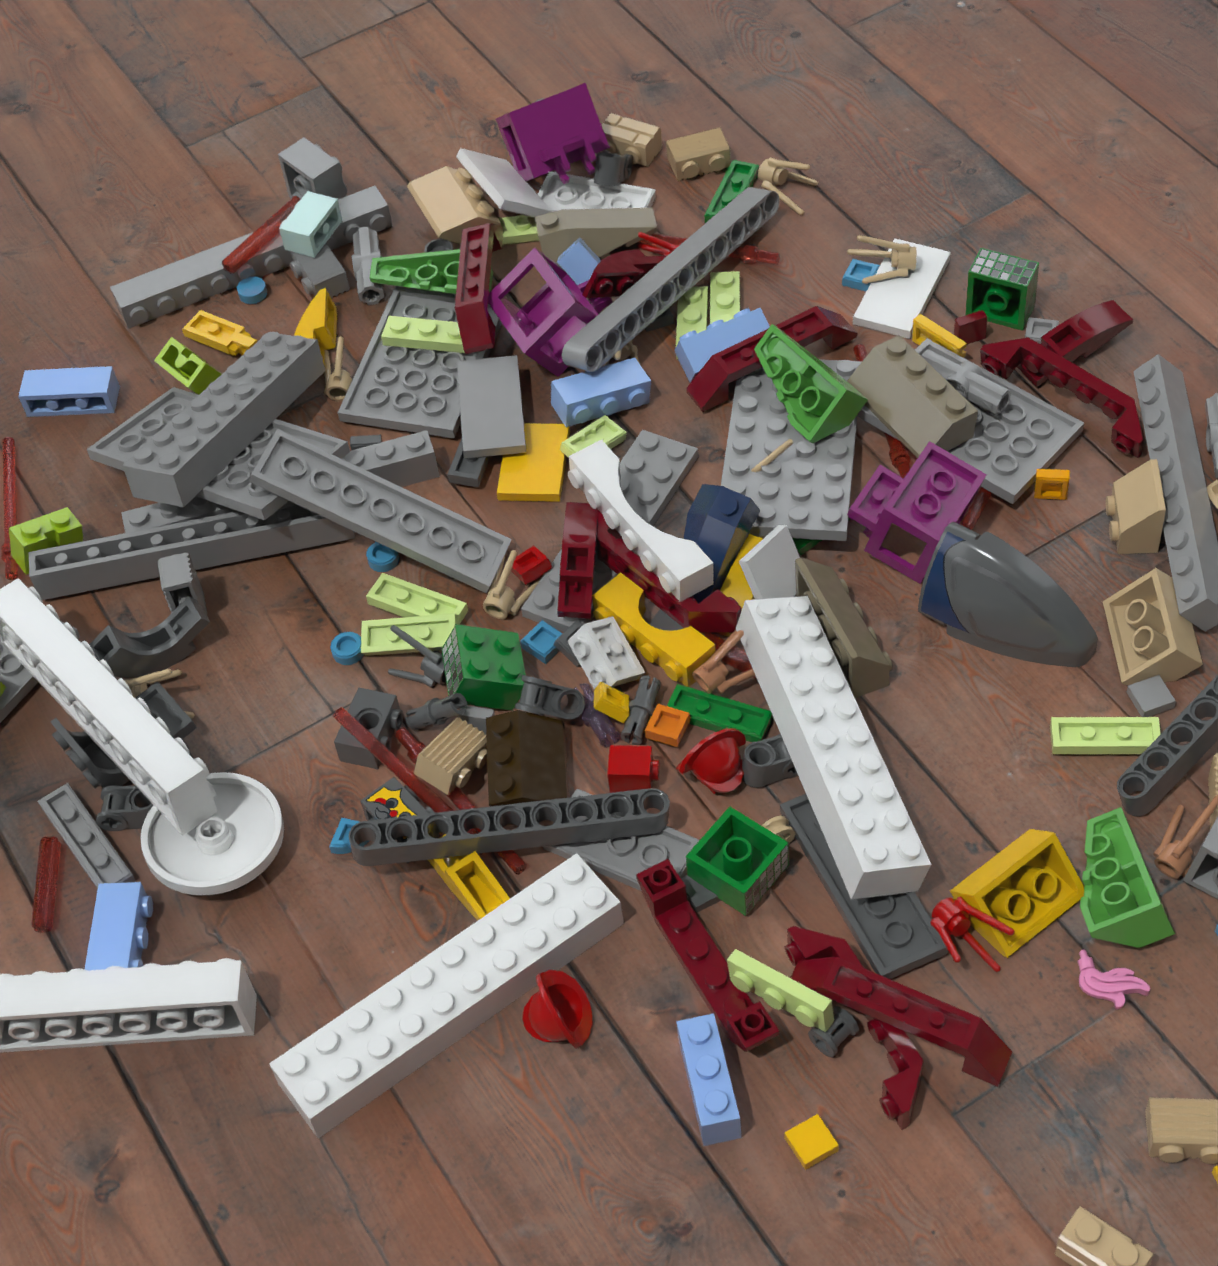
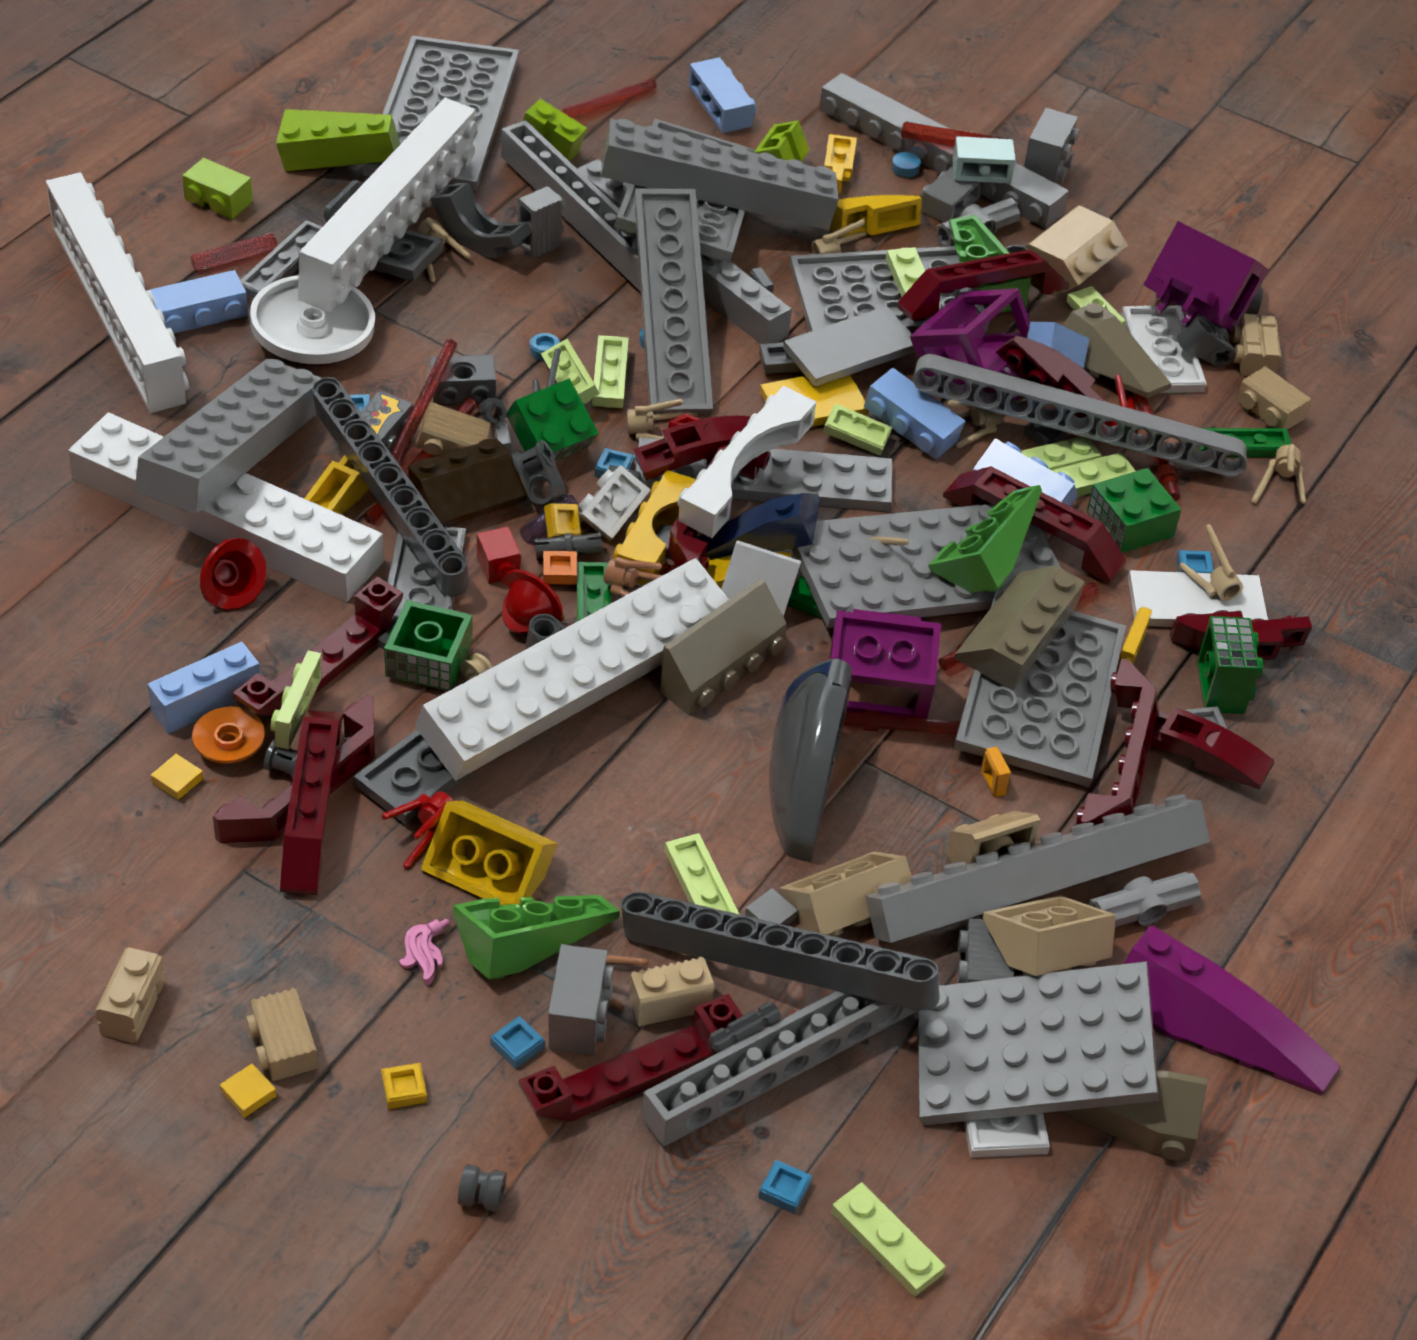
camera: 55 degrees right, 5 degrees down
white tile [456,148,552,218] -> none
light grey piece [921,349,1011,415] -> none
dark red tile [954,310,987,344] -> none
none -> light grey brick [135,359,321,514]
none -> orange dish [192,707,265,764]
none -> green brick [1087,468,1182,553]
none -> dark red slope [1169,610,1312,660]

